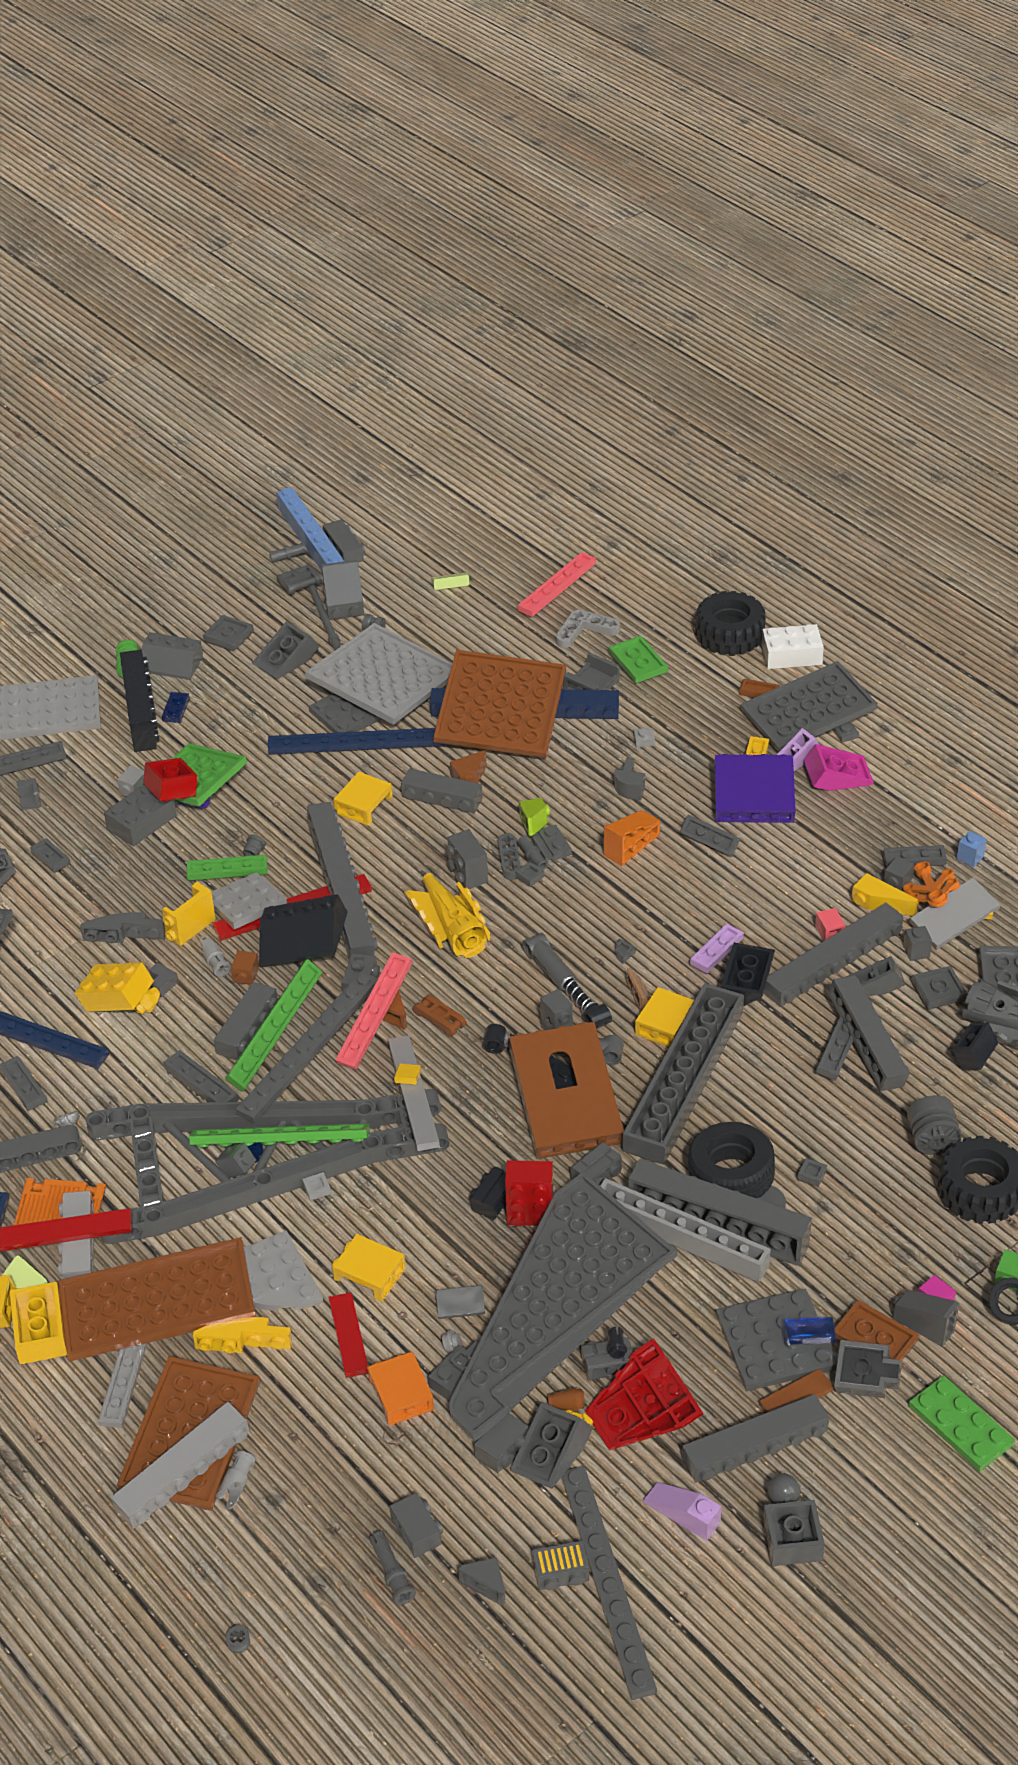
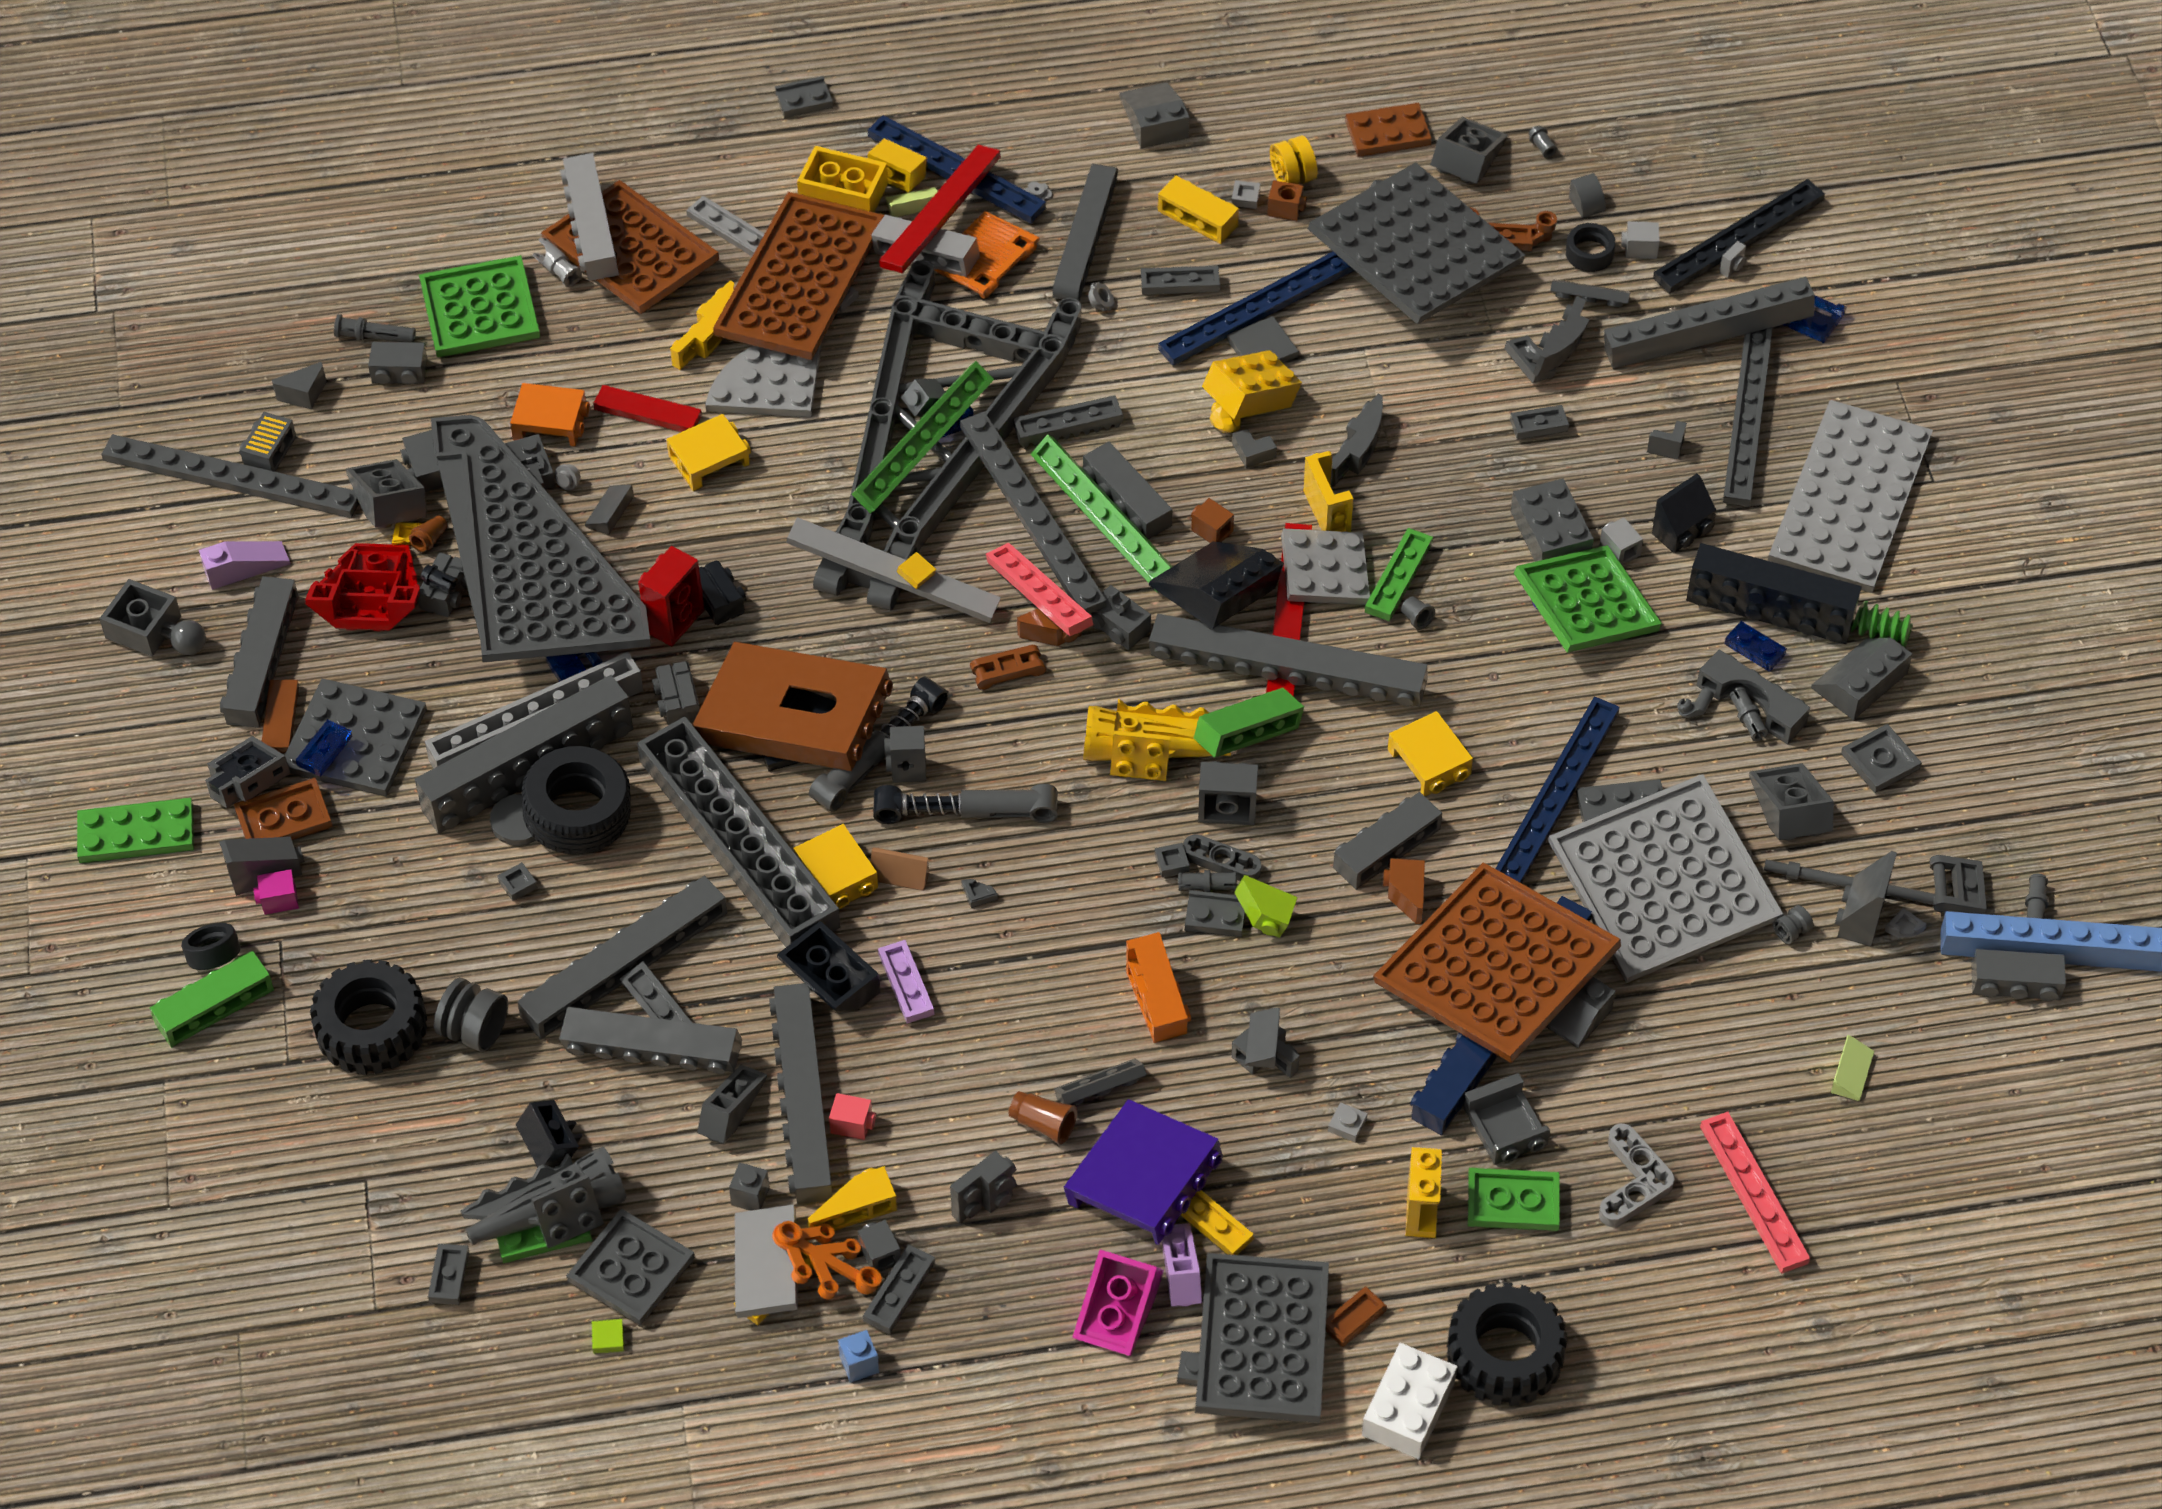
camera: 120 degrees right, 10 degrees up
red brick [143,758,198,802] -> none
light grey piece [200,935,231,977] -> none
dark grey bush [226,1626,250,1654] -> none
light grey plate [302,1172,331,1201] -> none
dark grey plate [911,966,968,1010] -> none
none -> bright green plate [419,255,540,358]
none -> dark grey brick [517,875,727,1039]
none -> dark grey plate [950,1150,1017,1223]
none -> dark orange plant [1008,1091,1078,1145]
none -> bright green brick [1194,688,1305,758]
none -> dark grey tile [1227,316,1299,363]
none -> dark grey slope [1245,1008,1280,1069]
none -> yellow panel [1405,1147,1442,1238]
none -> black slope [1652,473,1716,553]
none -> dark grey arm [1677,689,1714,718]
none -> dark grey arch [1696,649,1811,744]
none -> dark grey pin [1729,687,1769,741]

